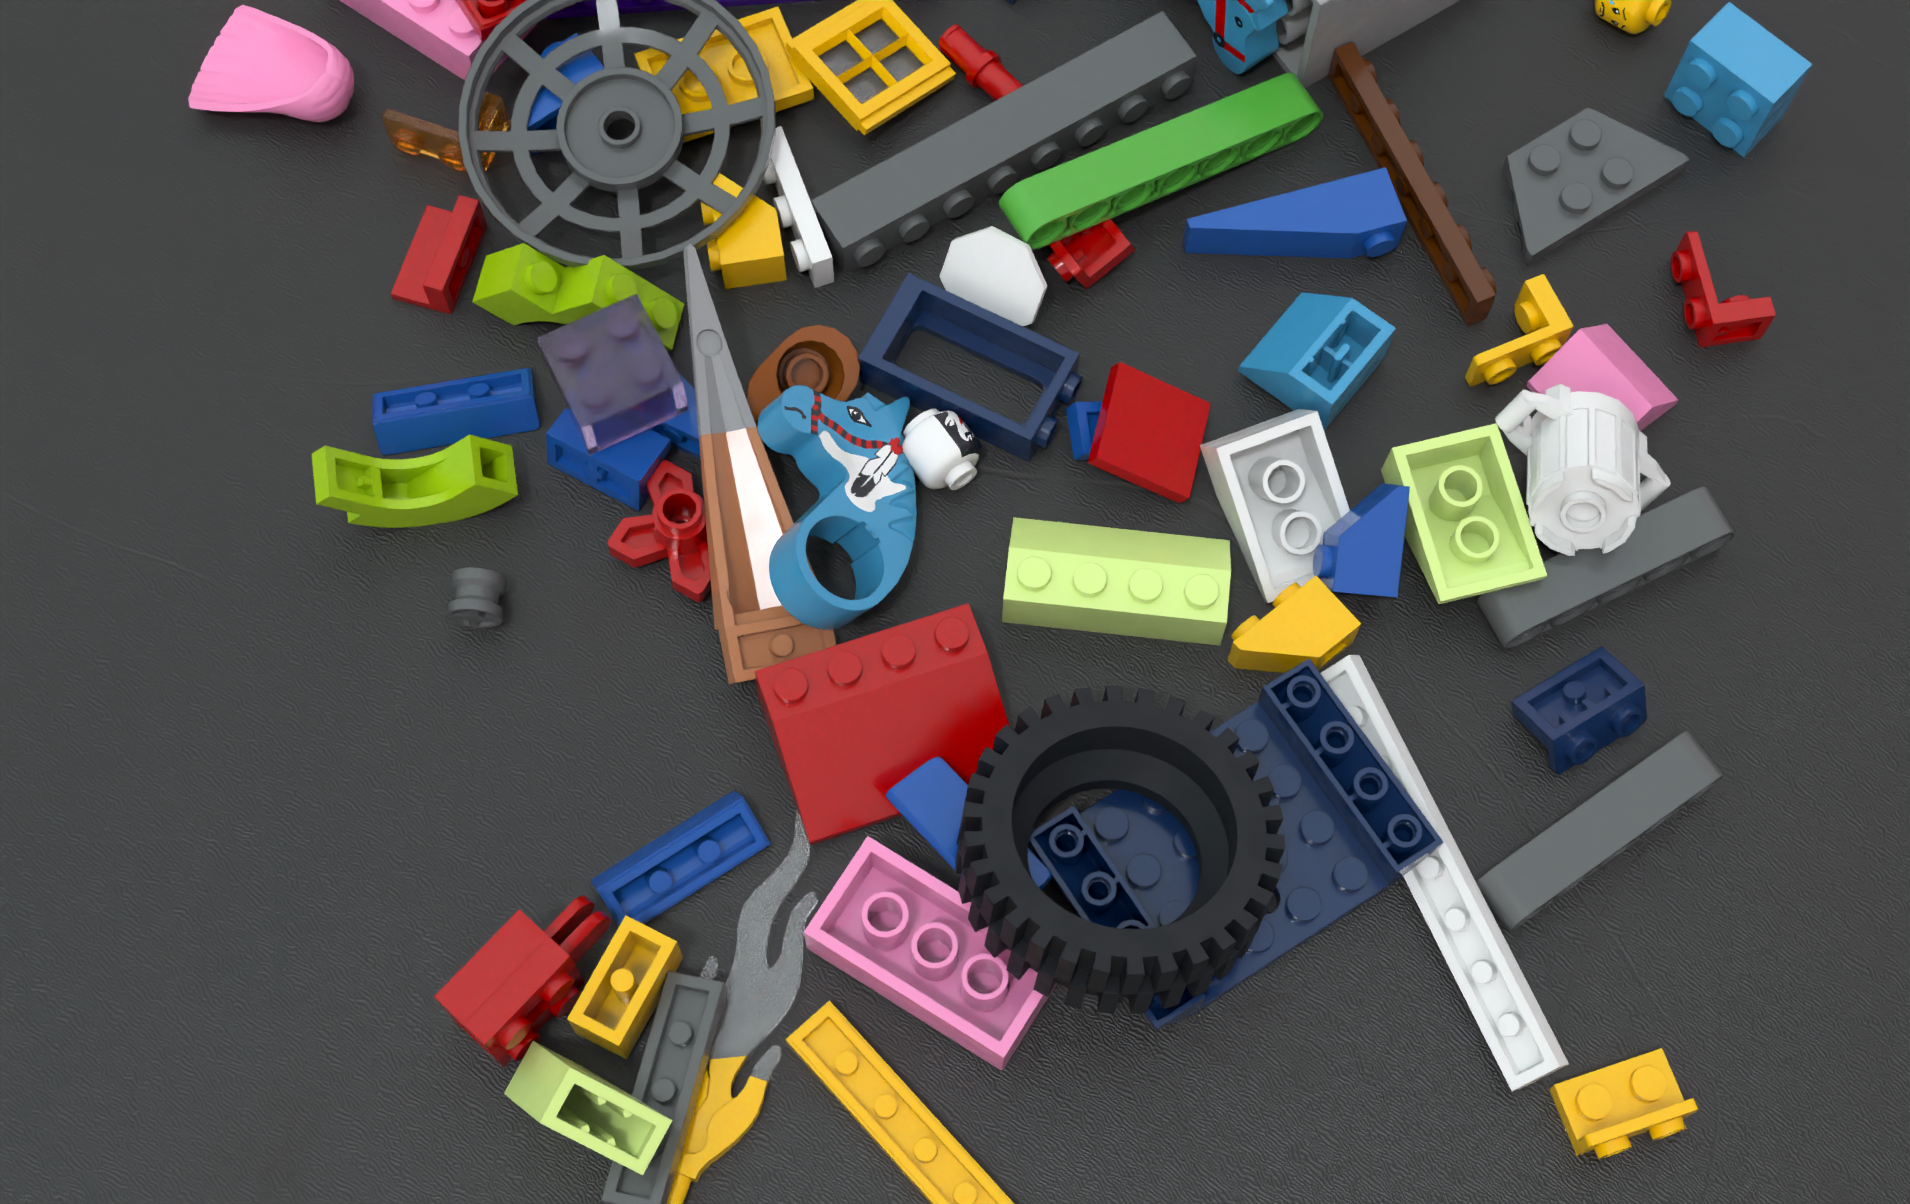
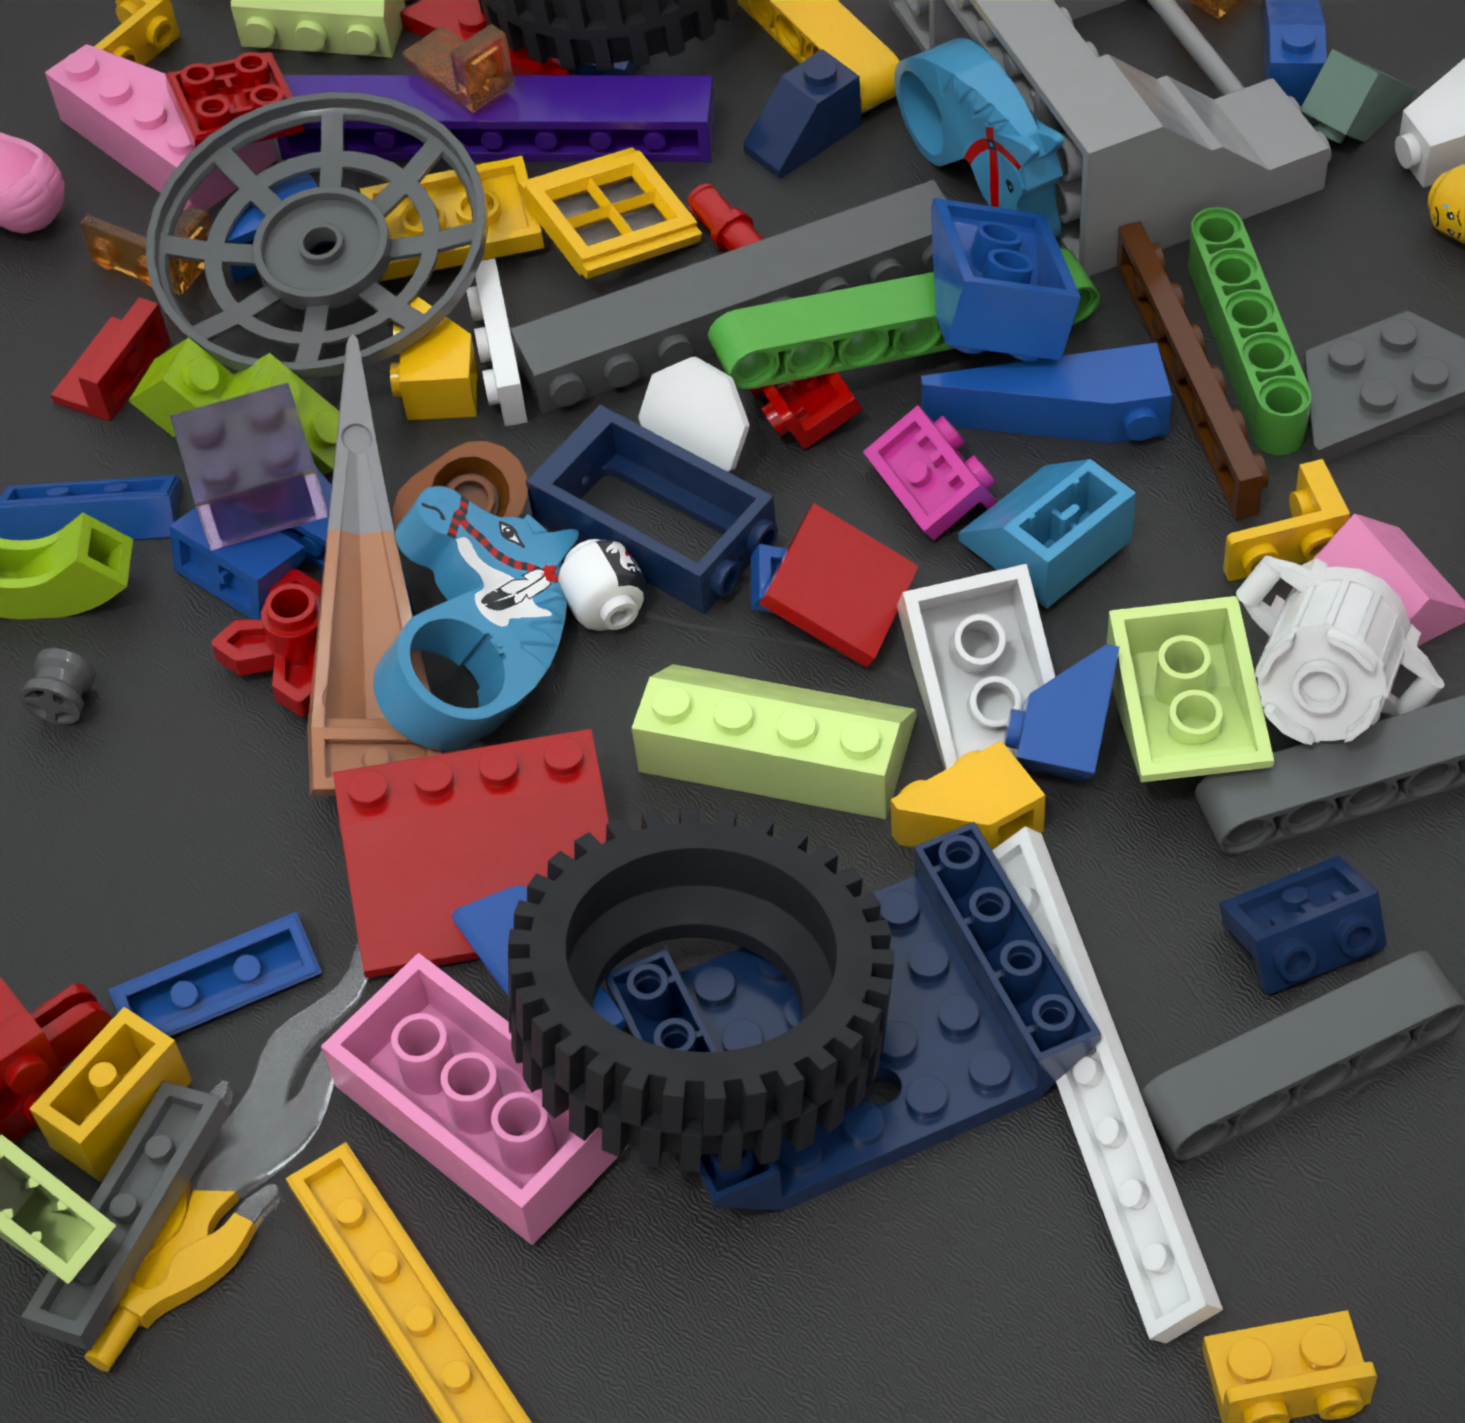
camera: 15 degrees right, 15 degrees down
none -> dark pink bracket [863,405,998,541]
none -> blue slope [931,198,1081,362]
none -> bright green beam [1188,207,1312,456]

